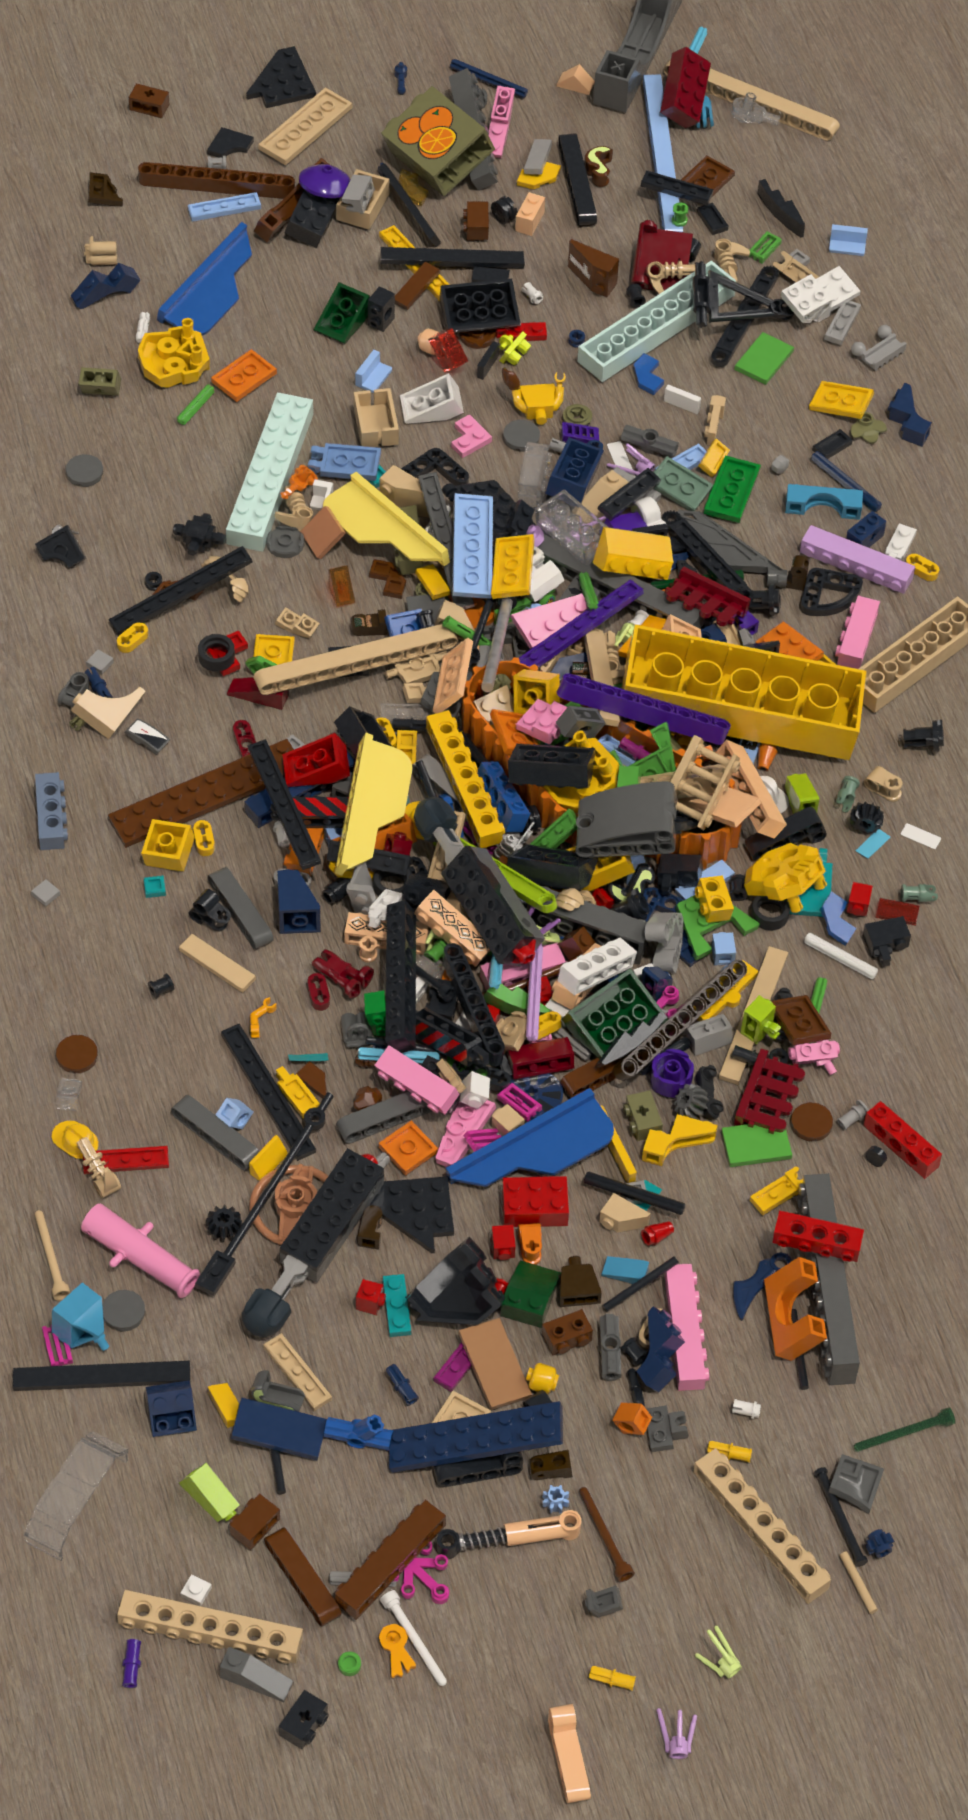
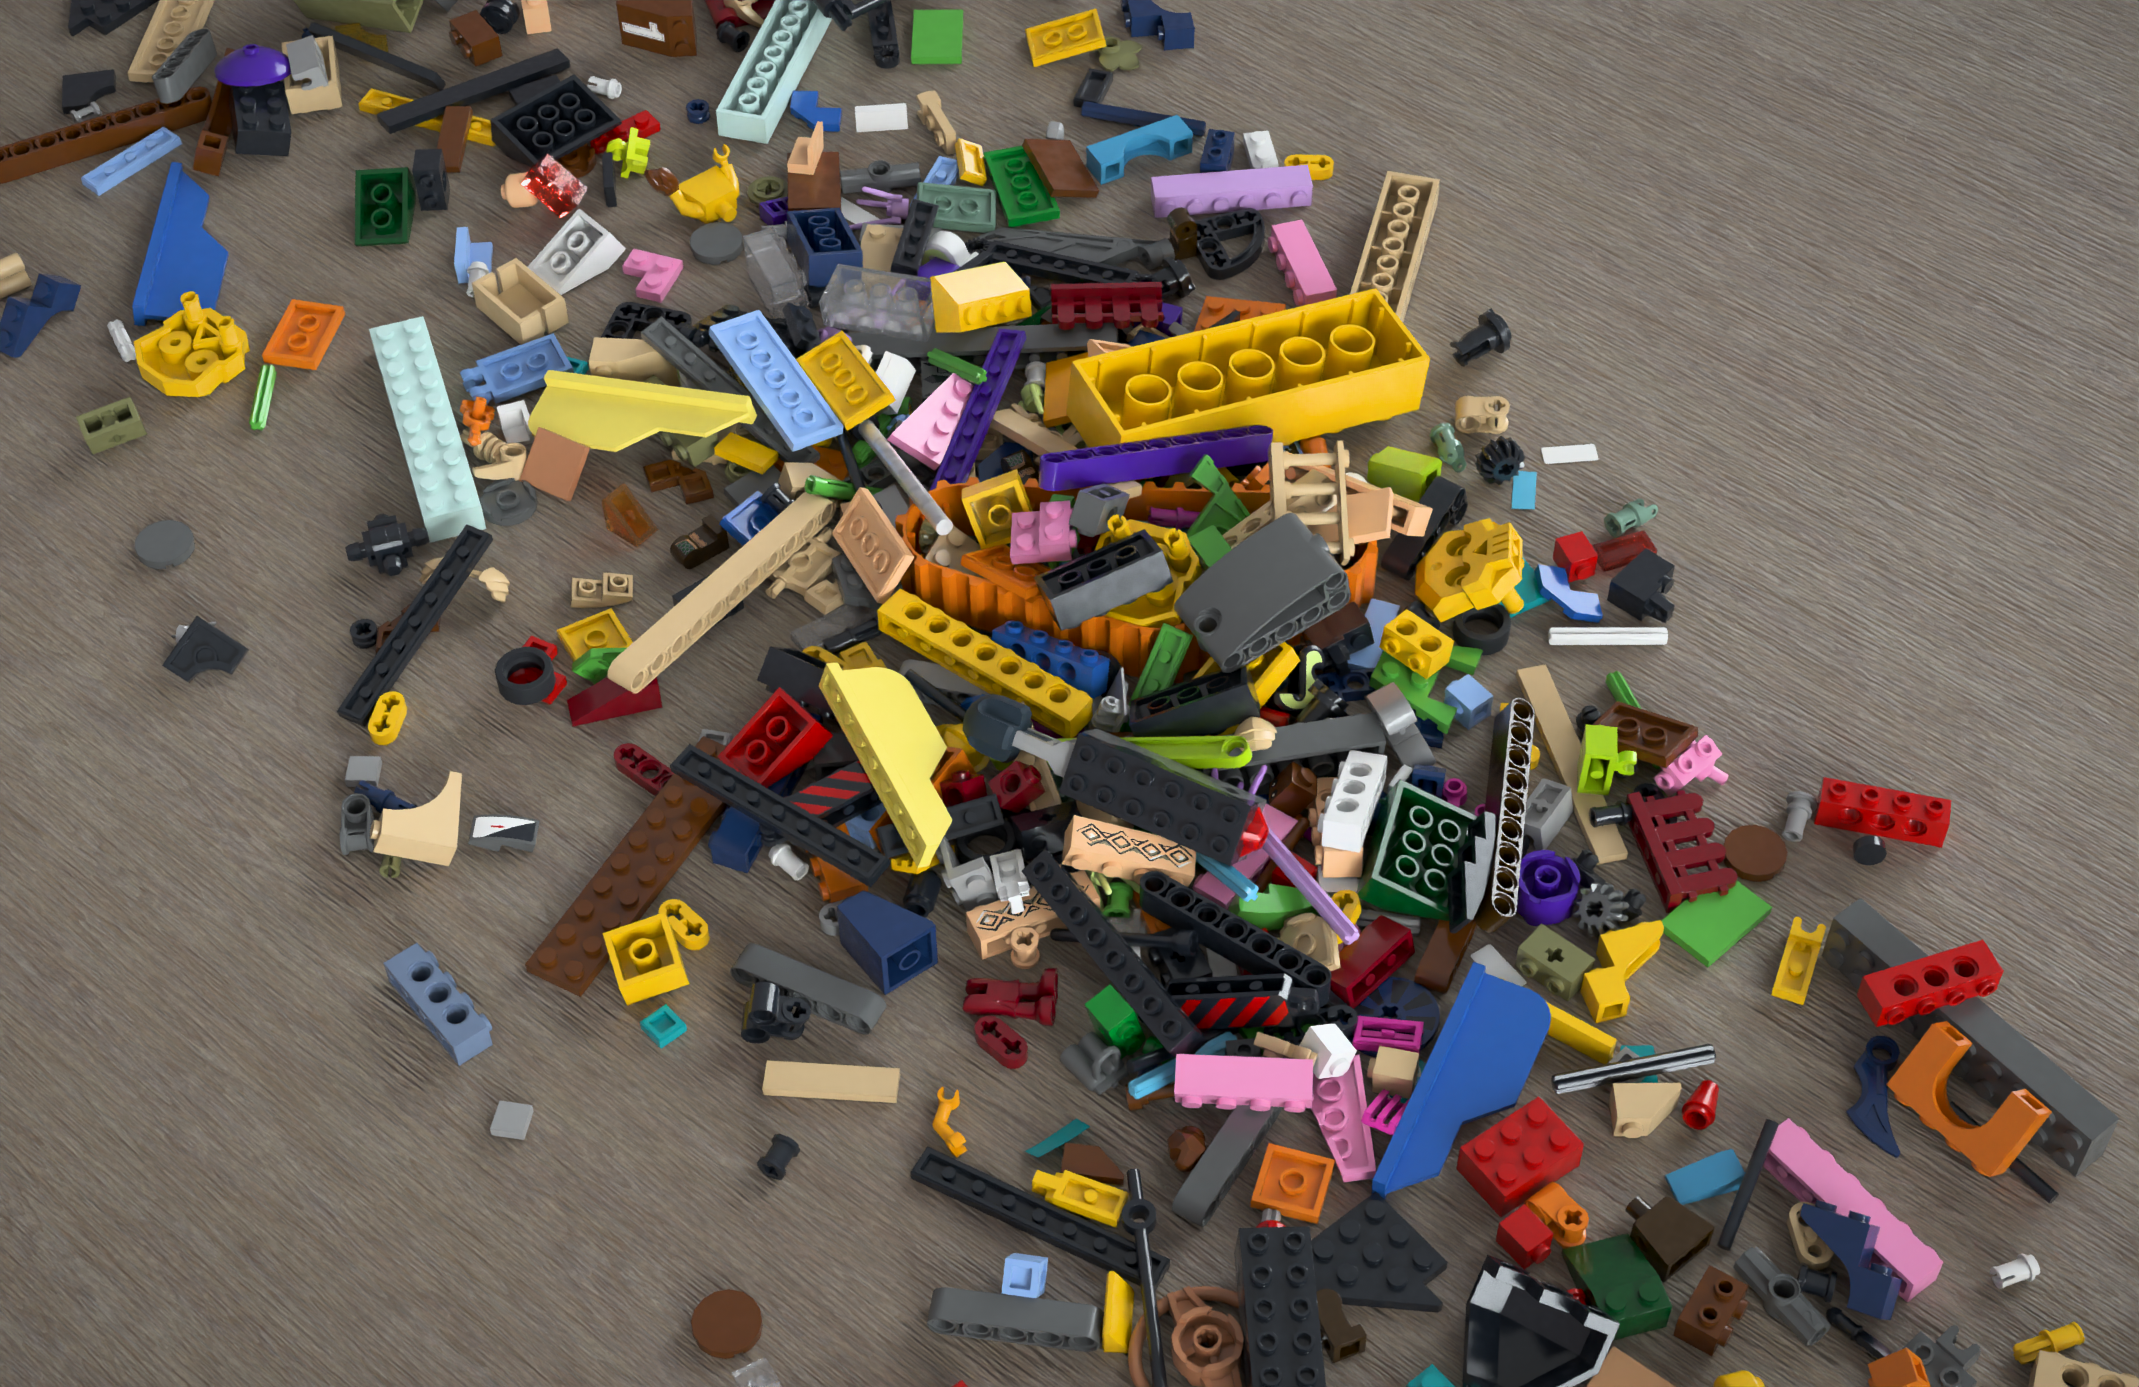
camera: 30 degrees left, 5 degrees down
none -> dark grey beam [152,29,217,103]
none -> white pin [466,261,489,297]
none -> light nougat panel [787,121,824,175]
none -> reddish brown tile [787,152,841,211]
none -> dark red brick [988,761,1046,813]
none -> reddish brown tile [1022,139,1099,198]
none -> white sticker [1471,944,1527,986]

